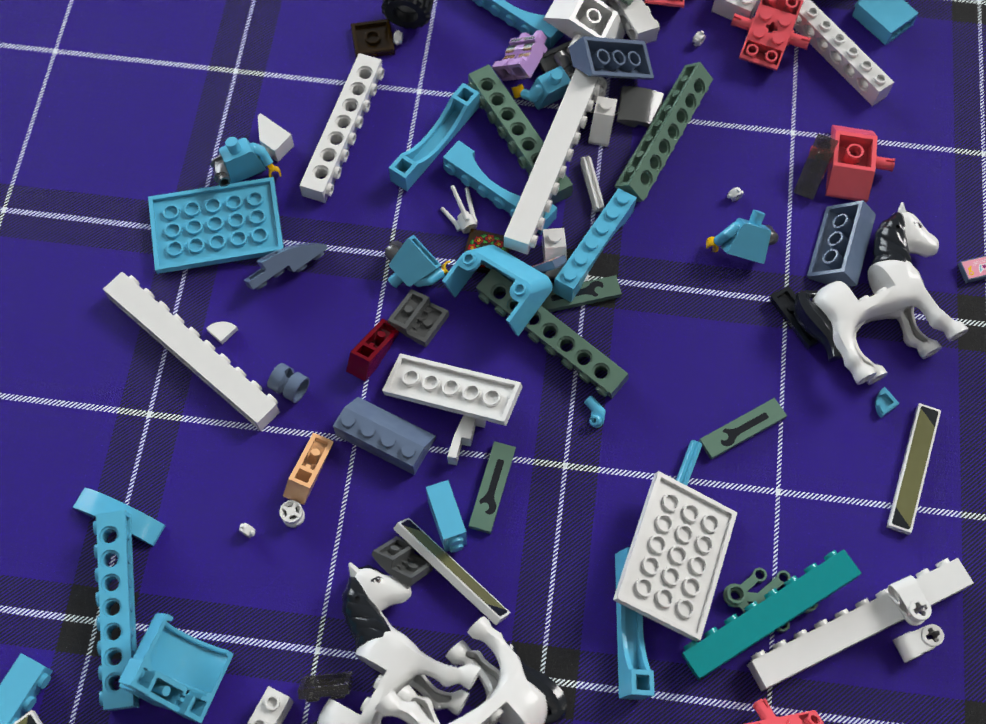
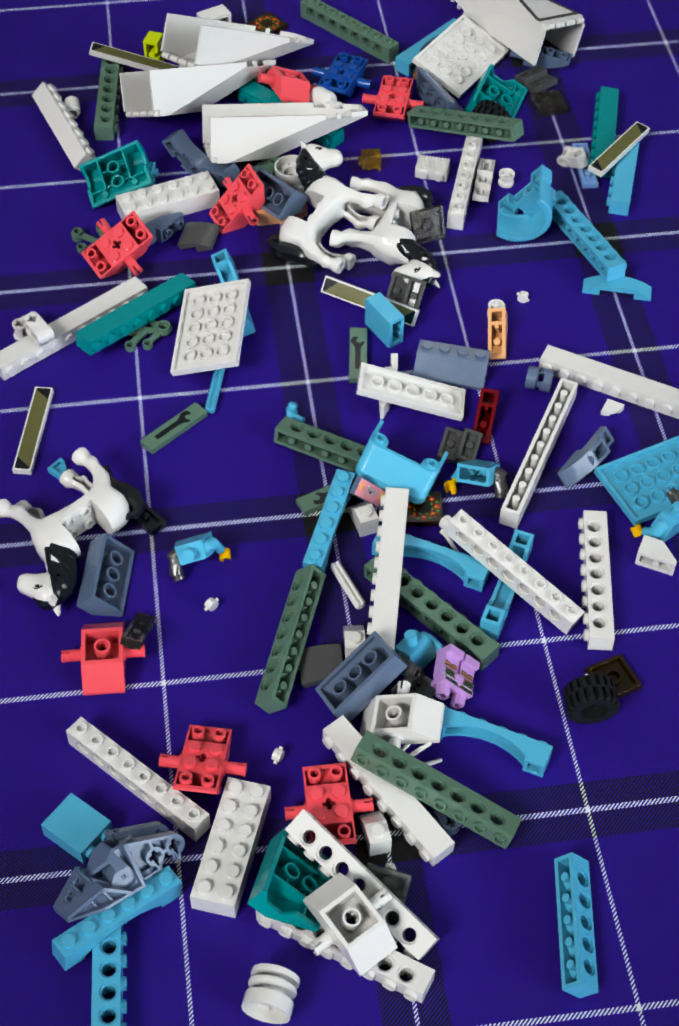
camera: 165 degrees right, 15 degrees down
none -> white brick [444,509,585,635]
none -> white brick [499,378,578,529]

